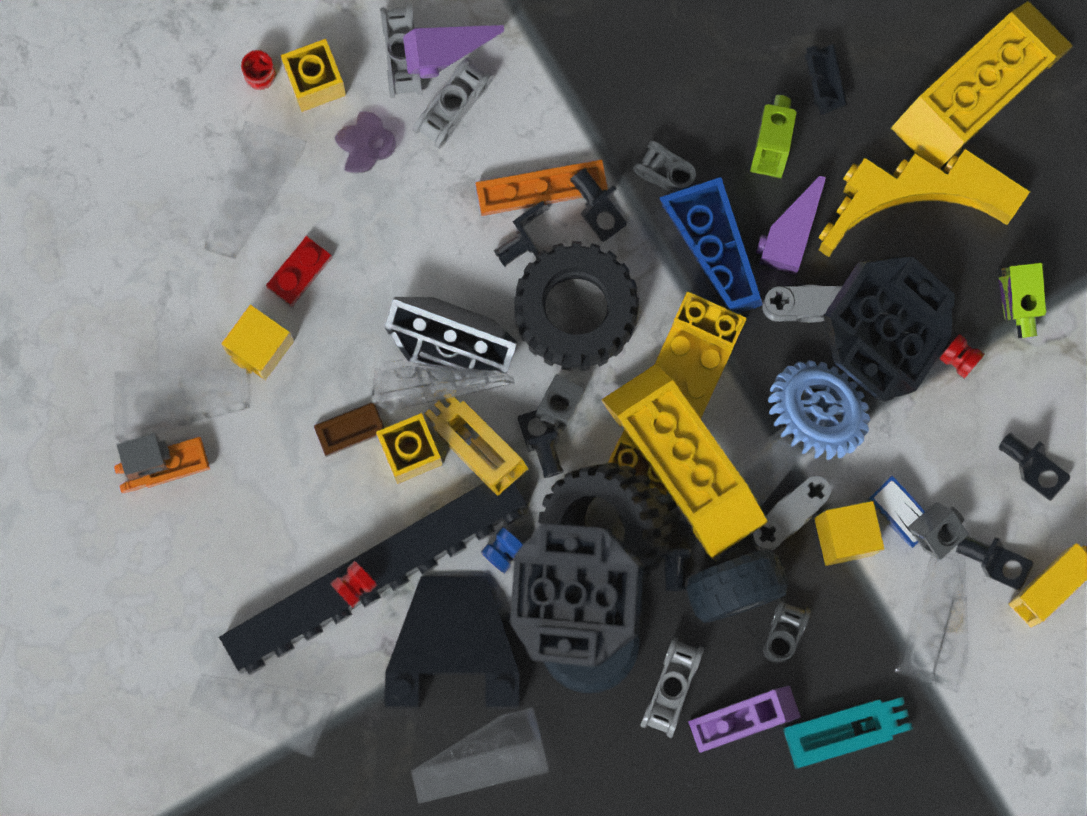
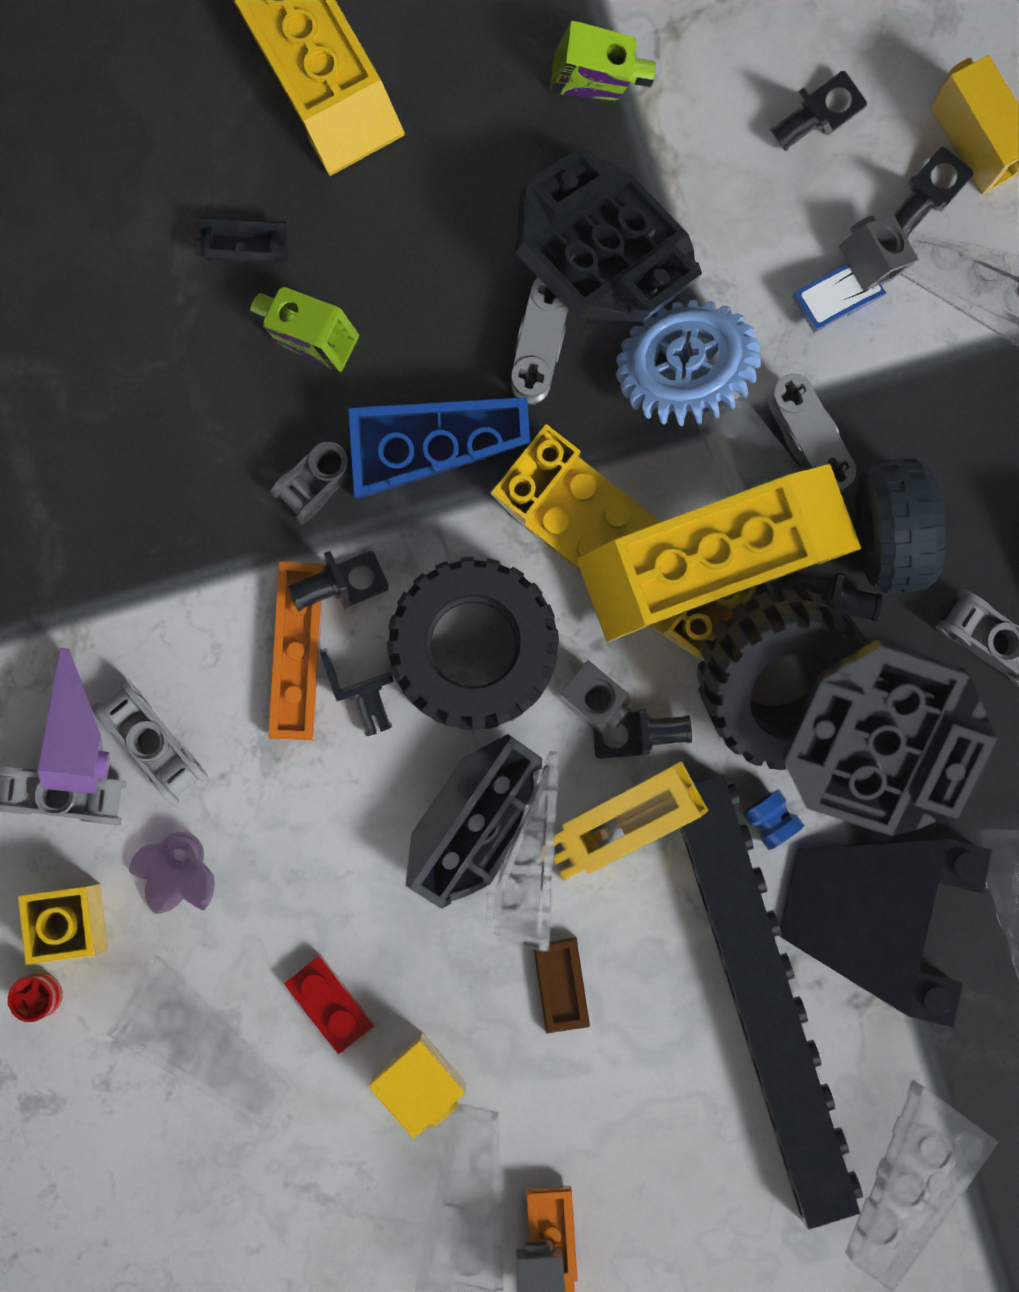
camera: 80 degrees left, 5 degrees up
red wheel [331,561,377,608] -> none
yellow head [376,413,442,484] -> none
medium lavender slope [756,176,826,275] -> none
dark grey piece [763,597,812,664] -> none
yellow head [814,501,885,566] -> none
yellow arch [819,149,1030,257] -> none
red wheel [939,334,985,379] -> none

